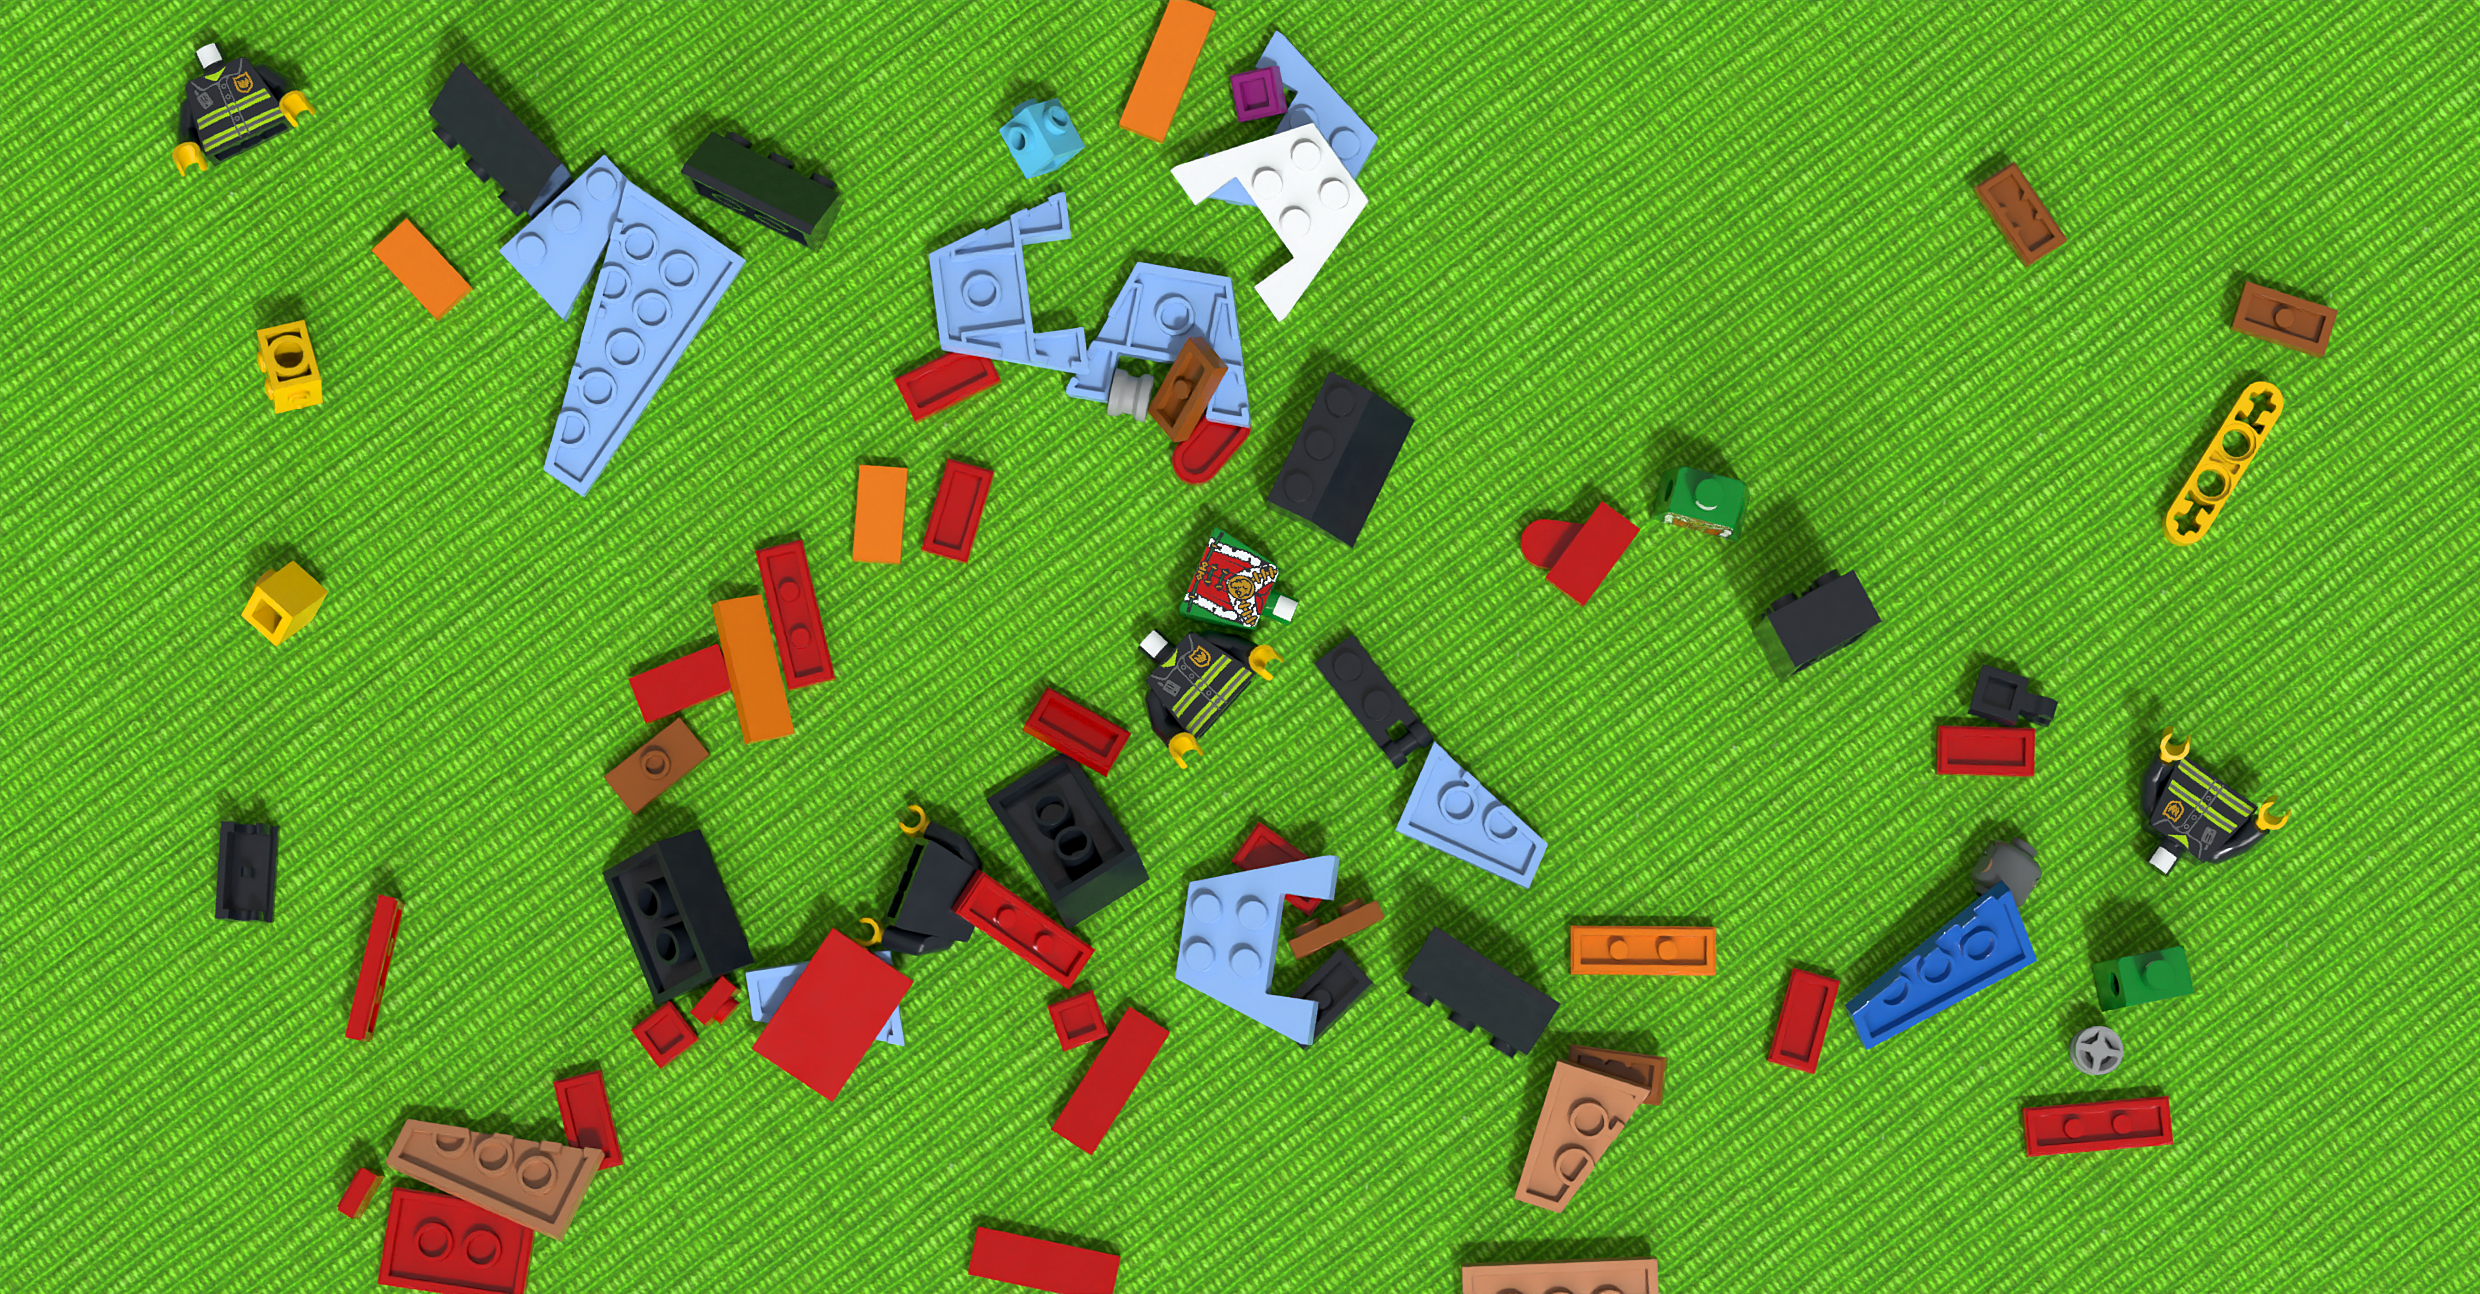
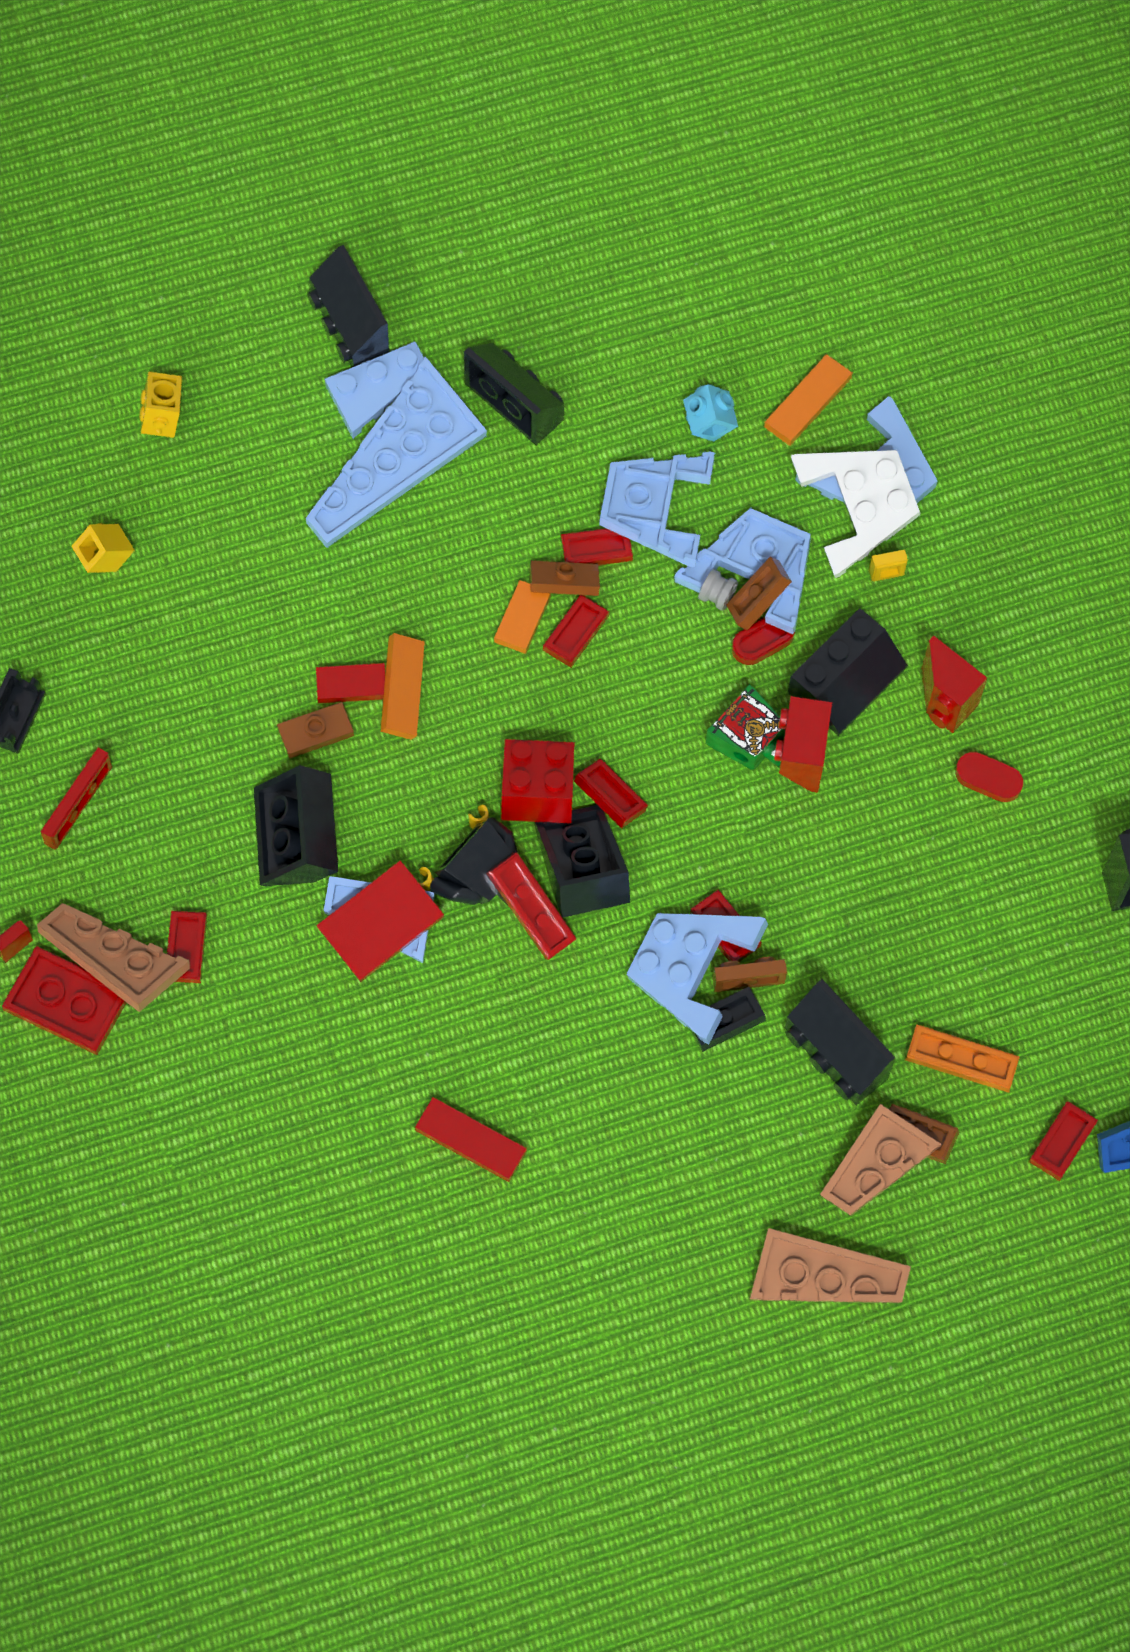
camera: 15 degrees right, 15 degrees down
black torso [172,43,316,177] -> none
orange tile [372,218,473,321] -> none
red tile [631,1001,700,1069] -> none
red plate [690,976,742,1027] -> none
red tile [755,539,836,691] -> none
red tile [1047,990,1109,1052] -> none
red tile [1051,1006,1170,1156] -> none
black torso [1137,628,1284,769] -> none
magenta tile [1230,66,1288,122] -> none
black plate [1314,634,1435,770] -> none
light blue wing [1395,741,1548,890] -> none
red tile [1544,501,1641,608] -> none
green torso [1650,466,1751,542] -> none
none -> red brick [501,739,575,823]
none -> dark orange plate [530,560,600,596]
none -> red slope [774,696,832,793]
none -> yellow tile [869,550,908,581]
none -> red slope [922,635,987,733]

